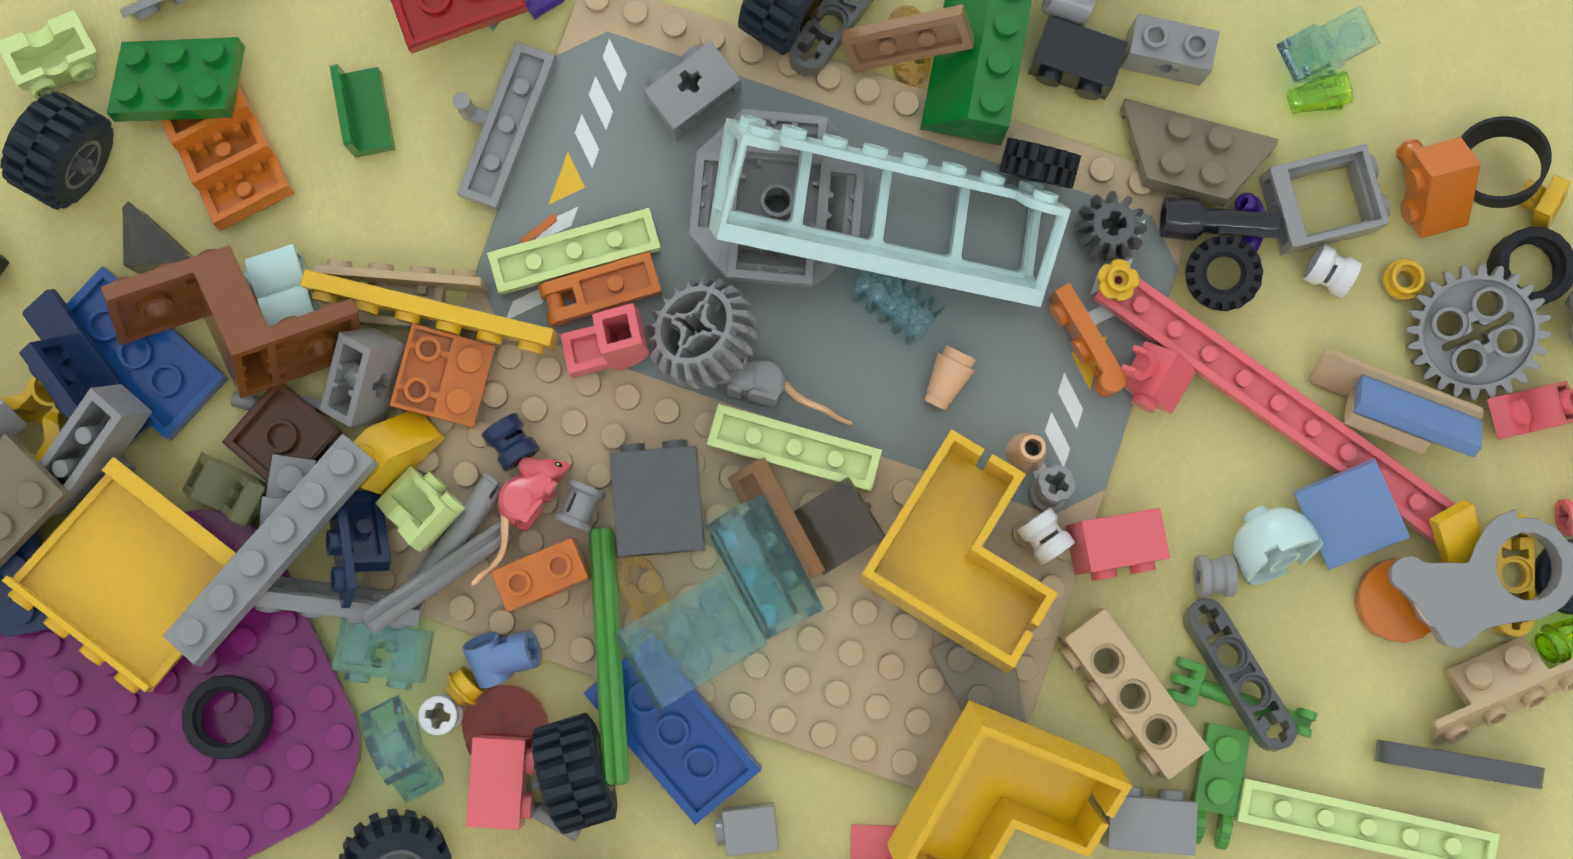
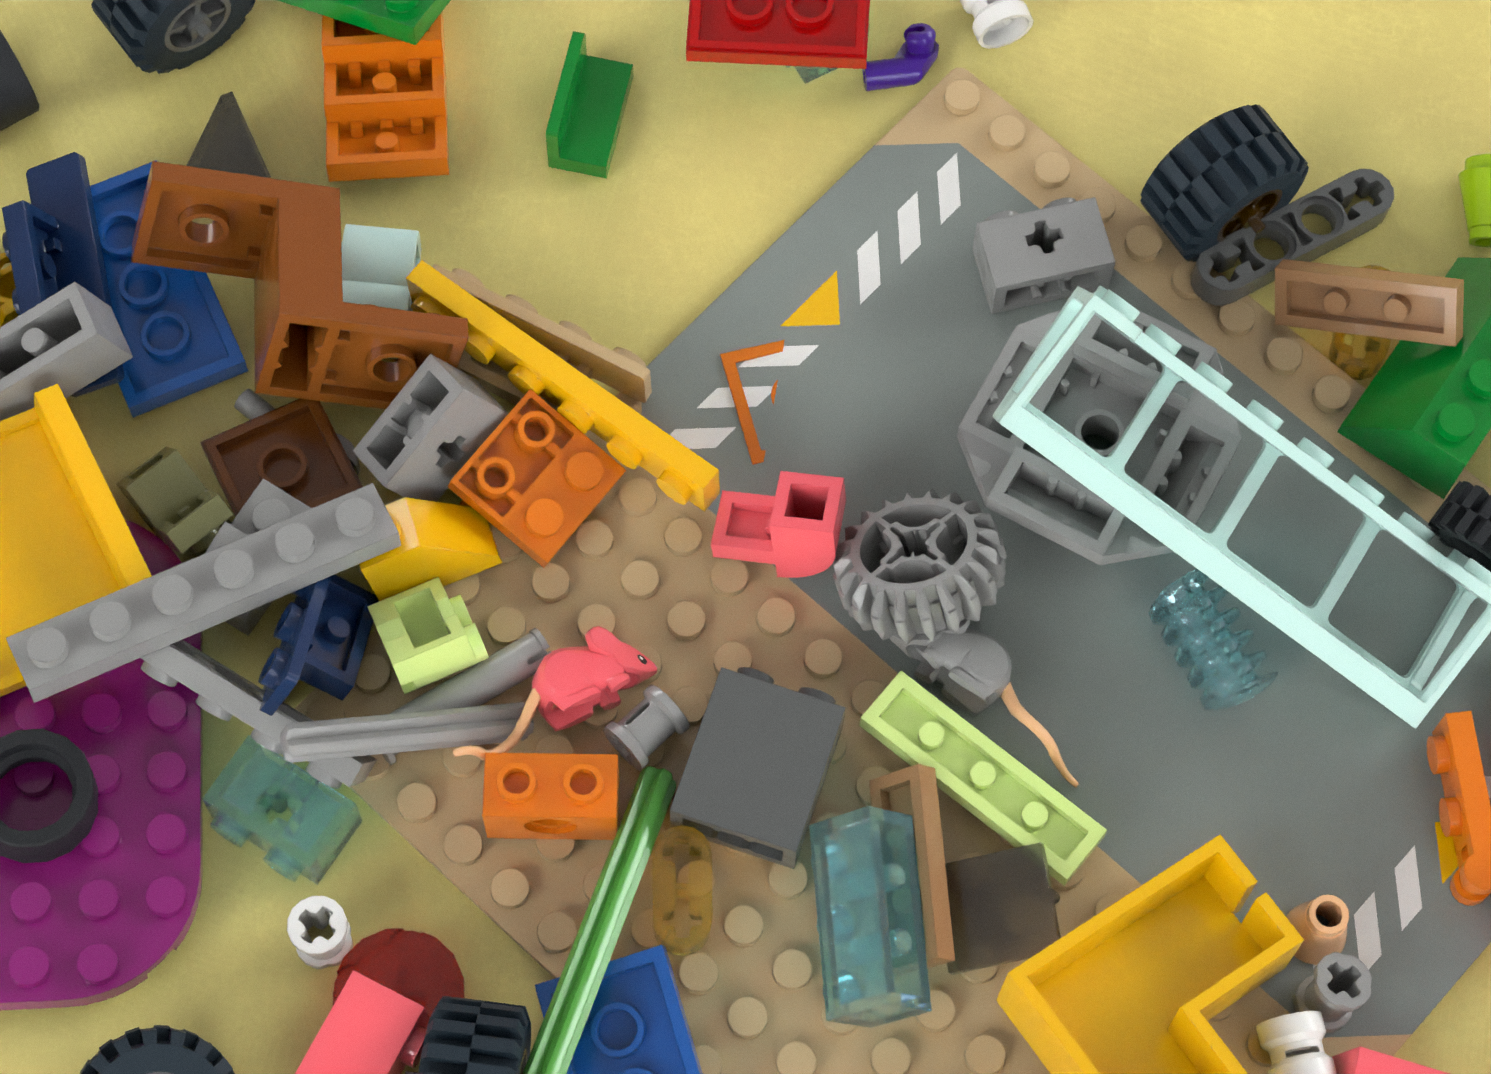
camera: 25 degrees right, 15 degrees down
clear light blue brick [360,695,444,803] -> none
yellow plate [445,666,485,706] -> none
light grey plate [453,42,557,211] -> none
medium blue piece [462,630,541,688] -> none
dark blue wheel [481,413,540,472] -> none
yellowish green plate [487,208,661,296] -> none
orange plate [538,251,662,327] -> none
clear light blue plate [613,570,767,711] -> none
light nougat cone [924,345,976,410] -> none

